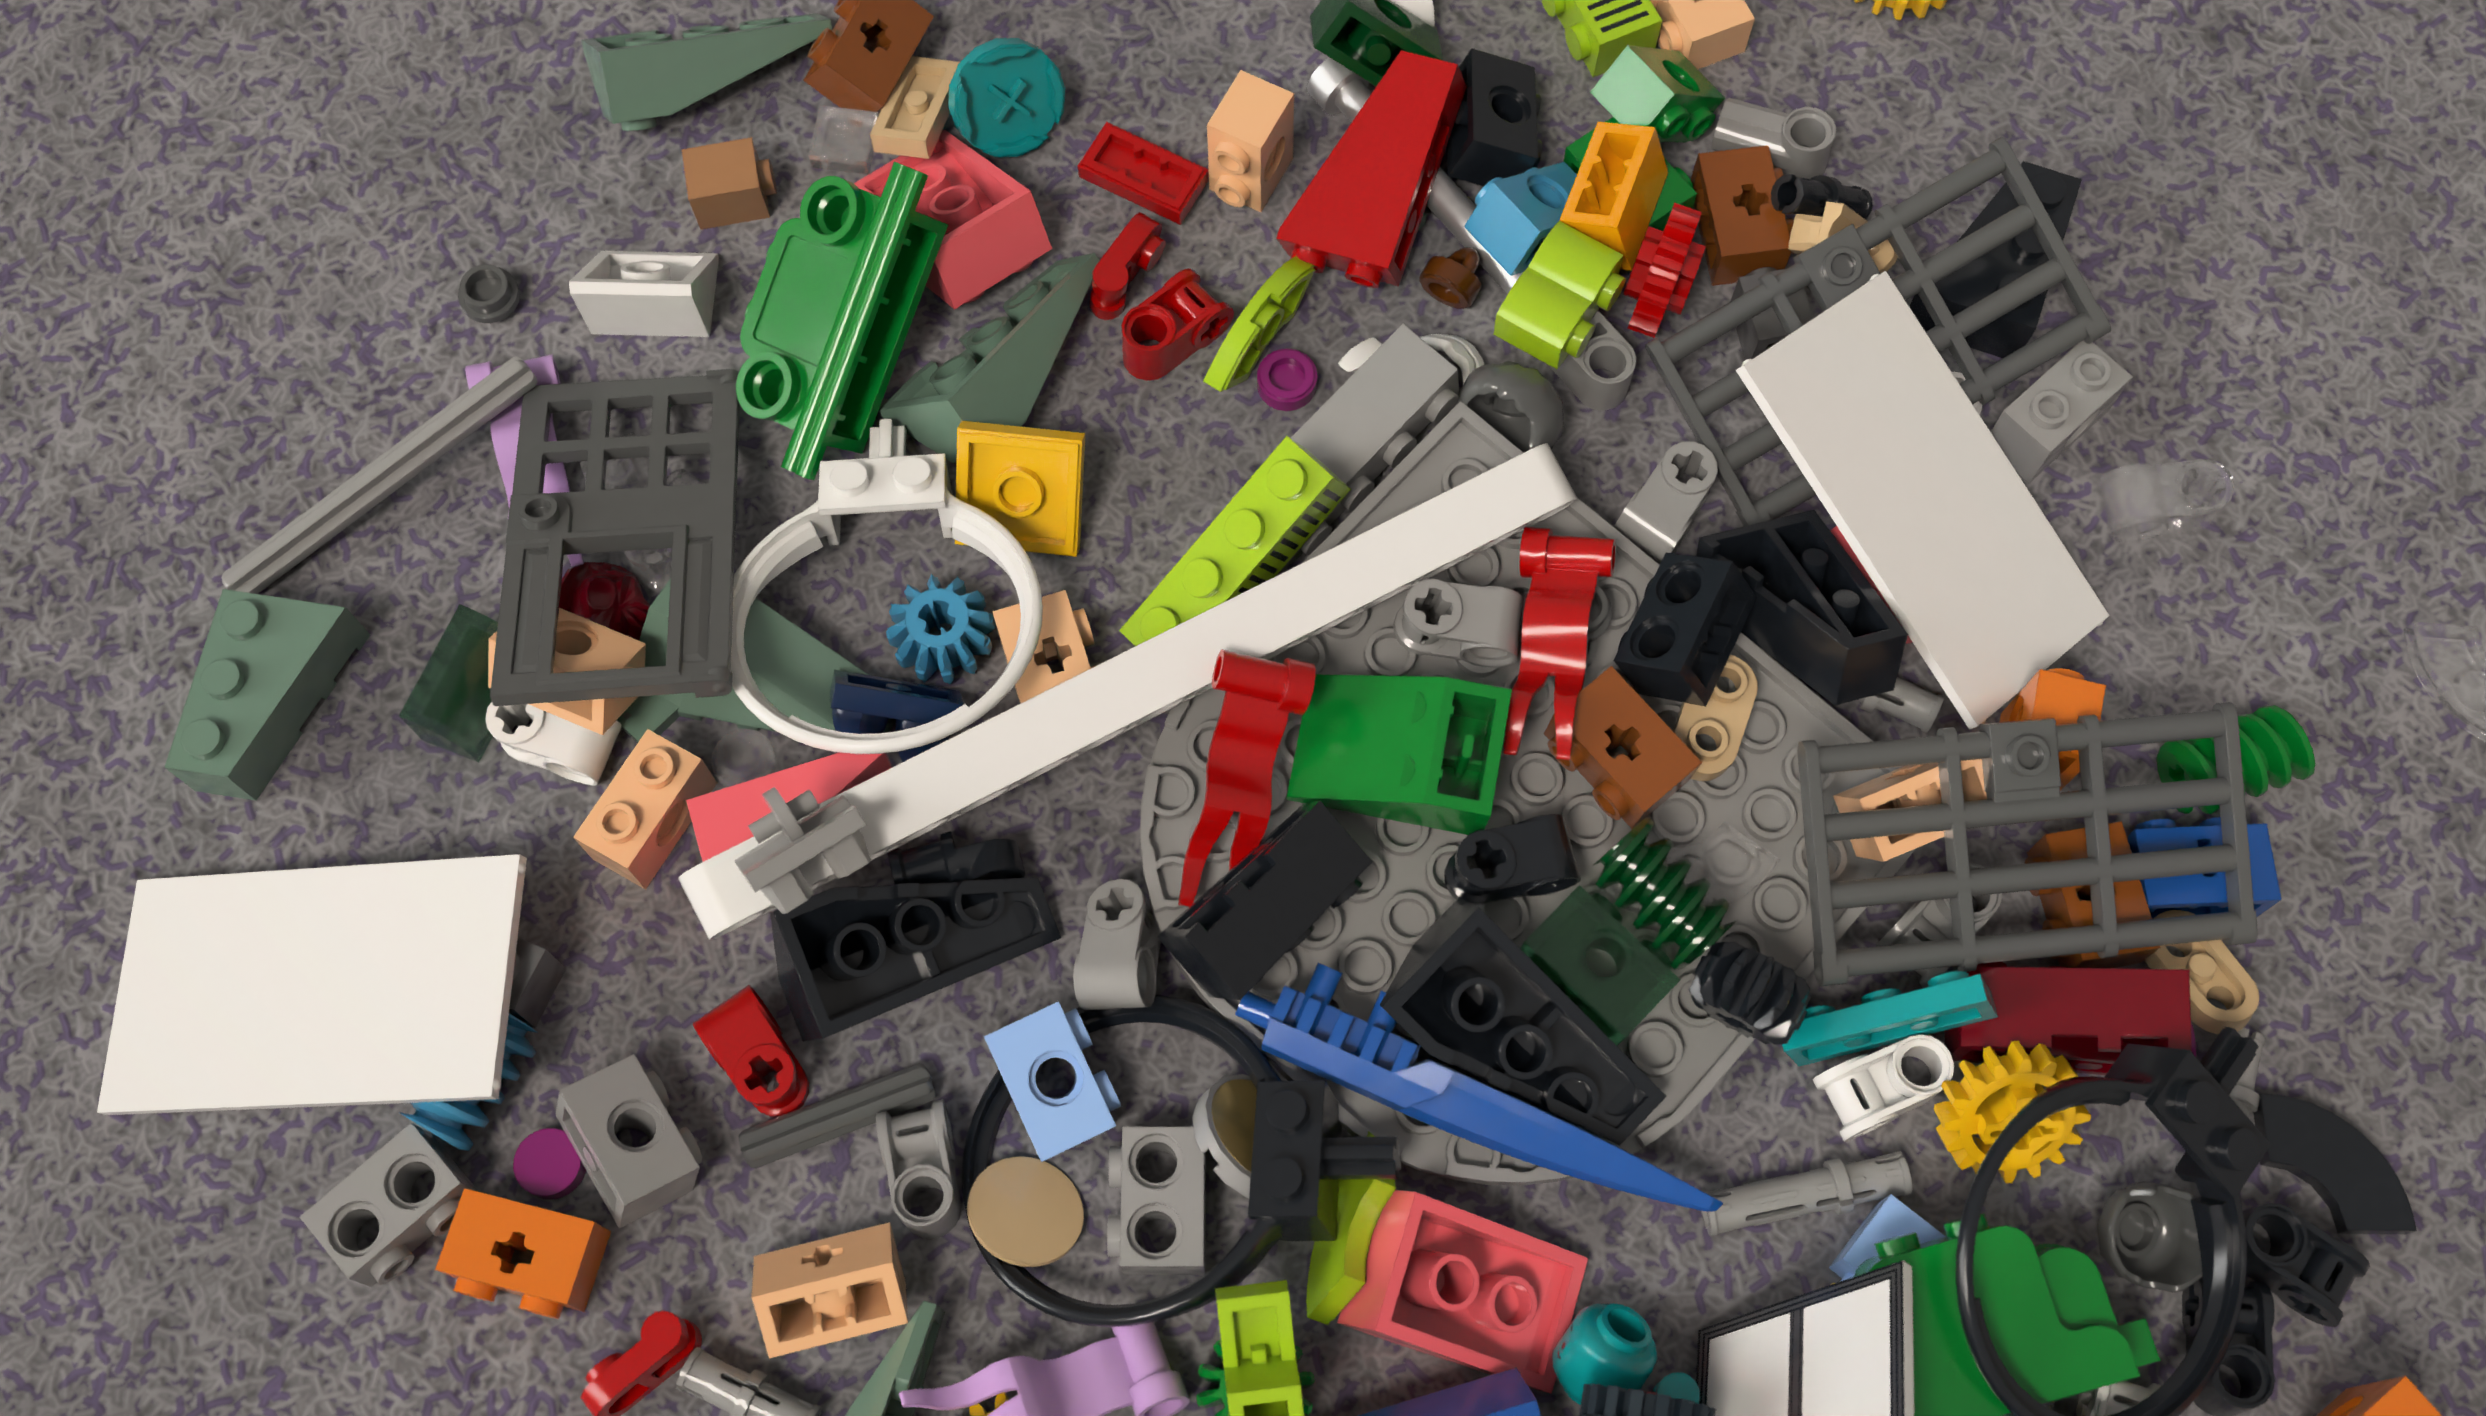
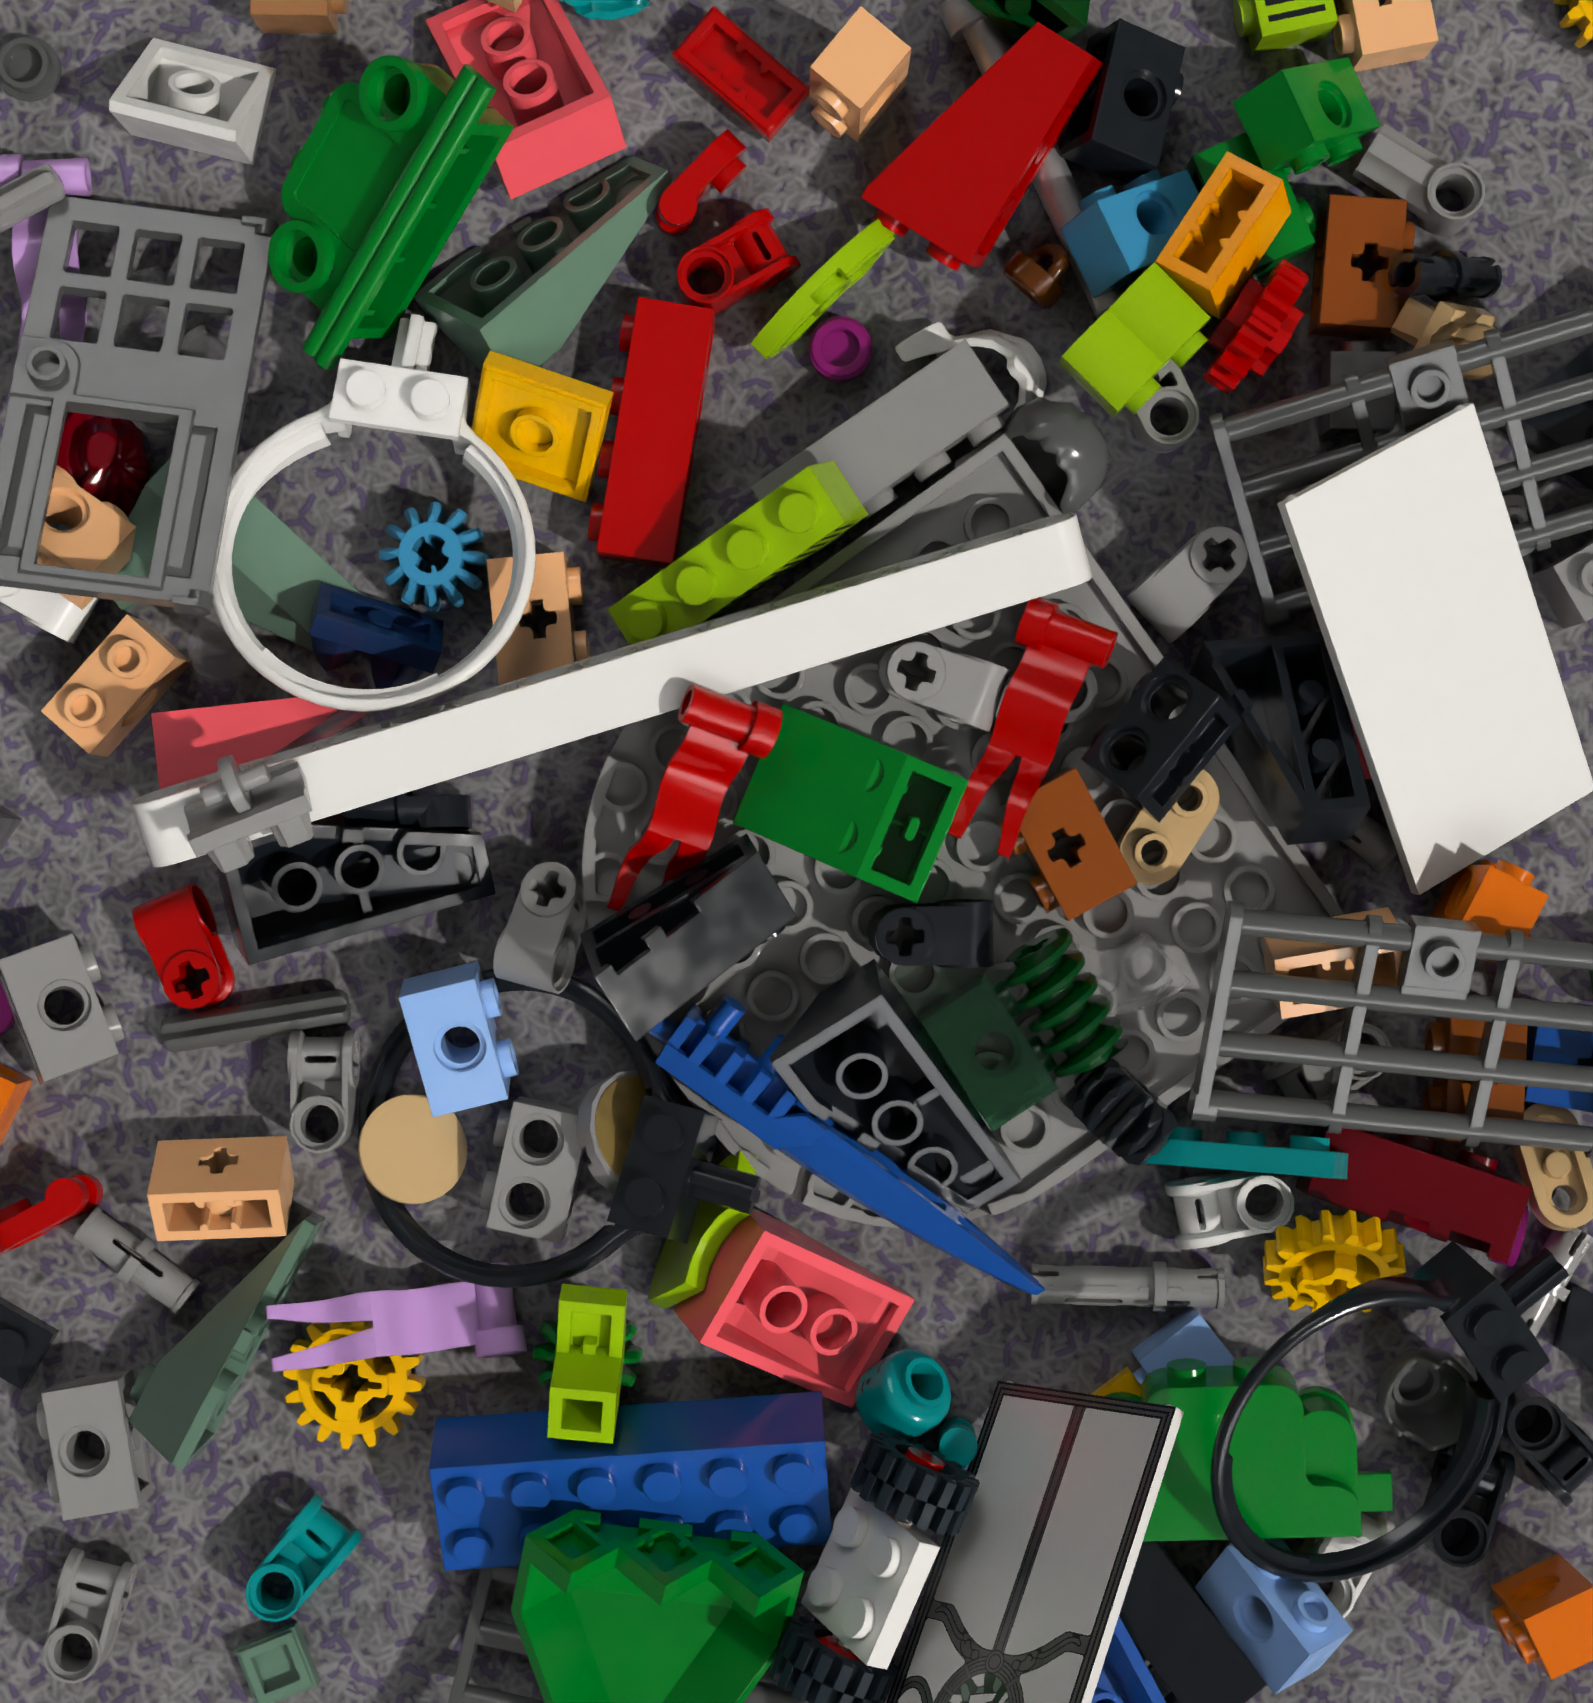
camera: 15 degrees right, 20 degrees up
none -> red brick [588,297,716,569]

